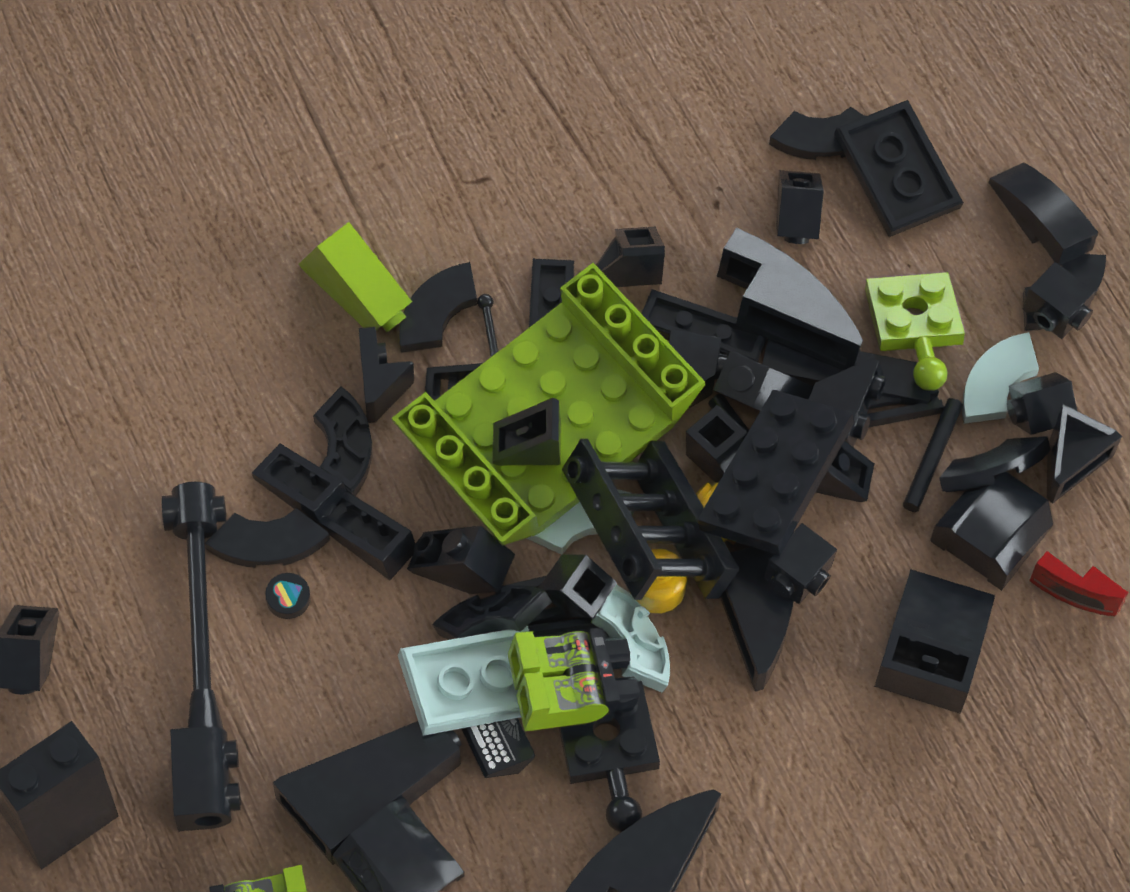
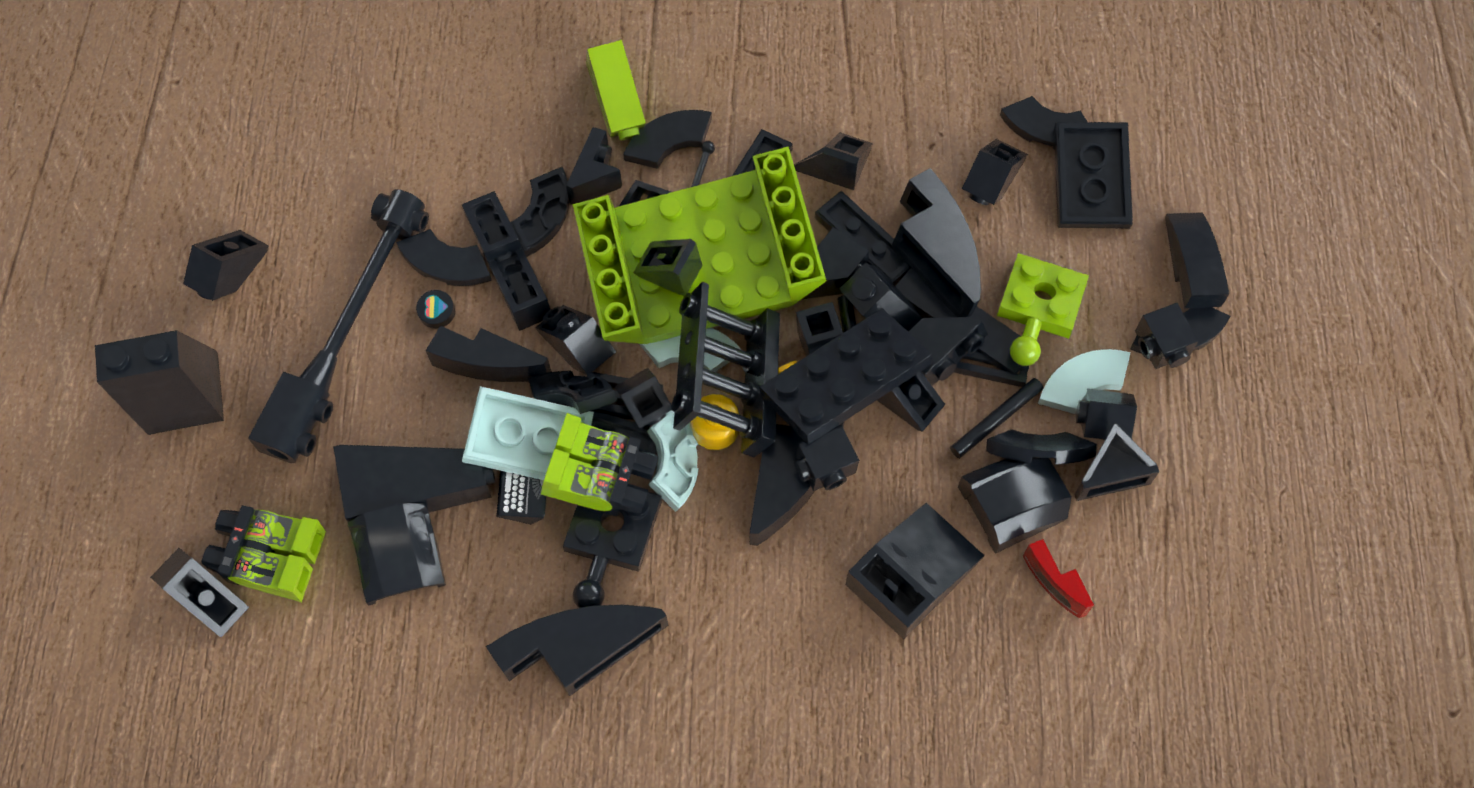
camera: 30 degrees right, 5 degrees up
none -> black slope [425,326,552,382]

